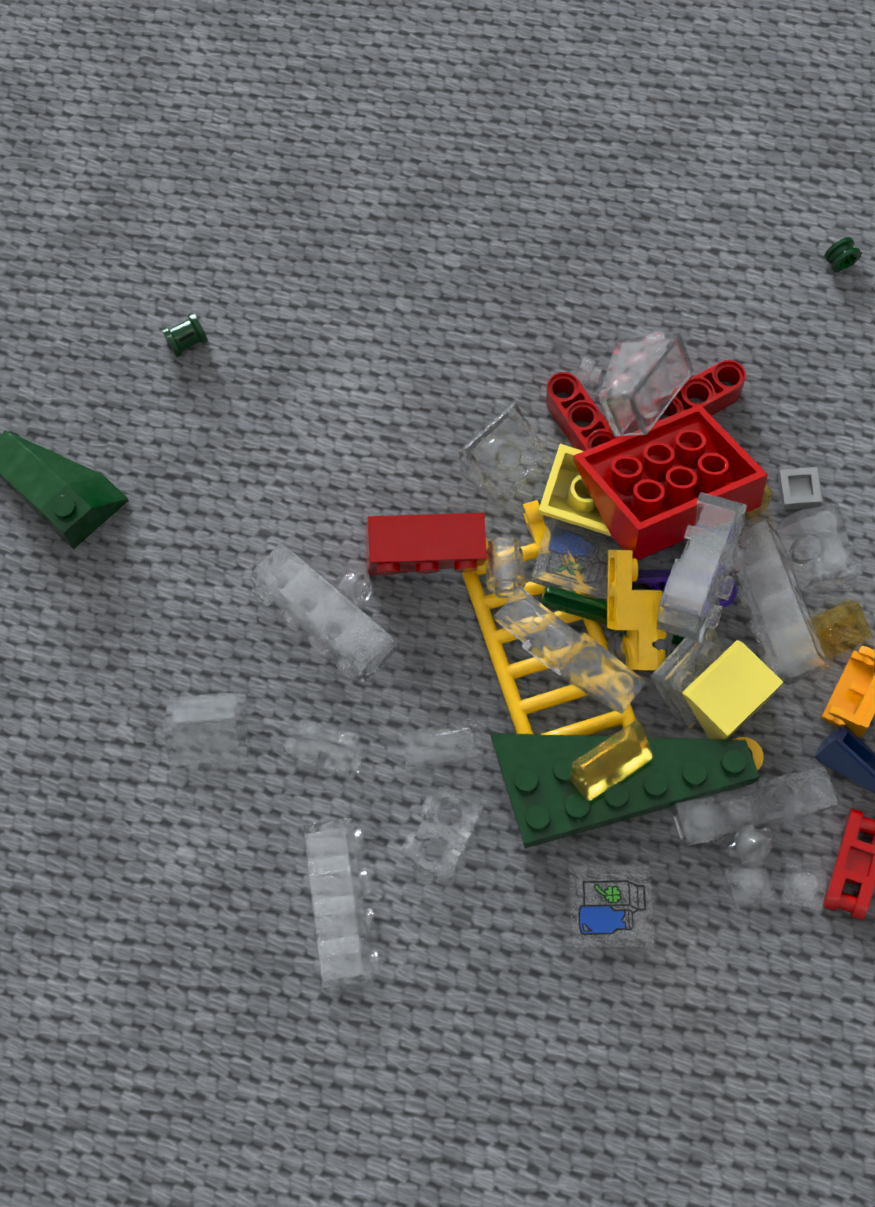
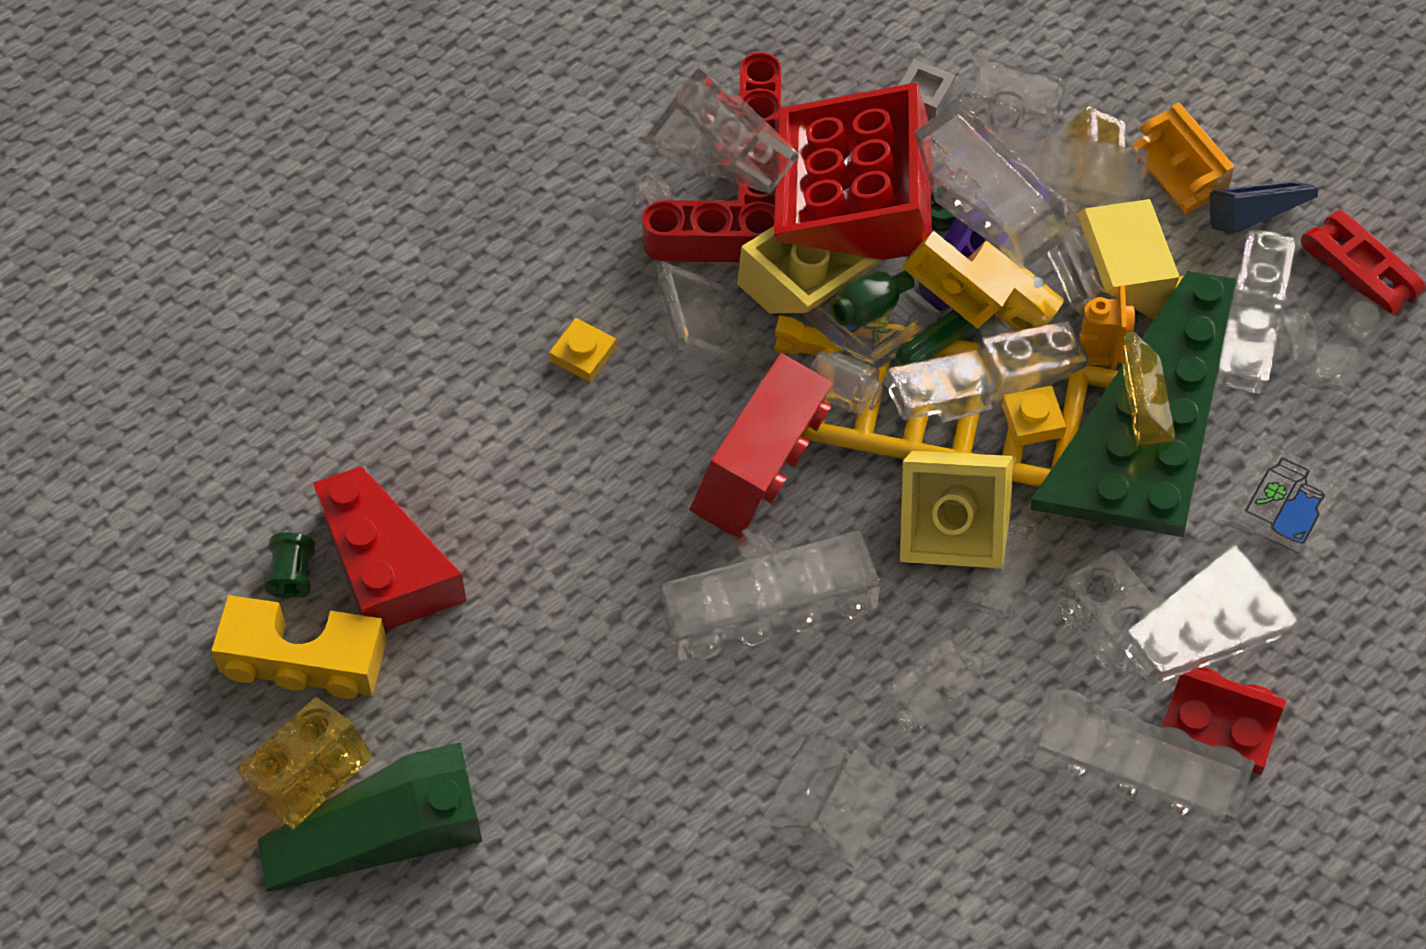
camera: 65 degrees left, 10 degrees down
none -> yellow arch [211,595,387,699]
none -> clear yellow brick [235,697,373,829]
none -> red wedge [313,466,467,631]
none -> yellow plate [549,318,617,383]
none -> dark green plant [830,270,915,327]
none -> light yellow slope [900,451,1013,569]
none -> yellow plate [1002,385,1066,447]
none -> light orange hinge [1075,286,1135,370]
none -> clear wing [1119,545,1299,685]
none -> red bracket [1158,666,1286,775]

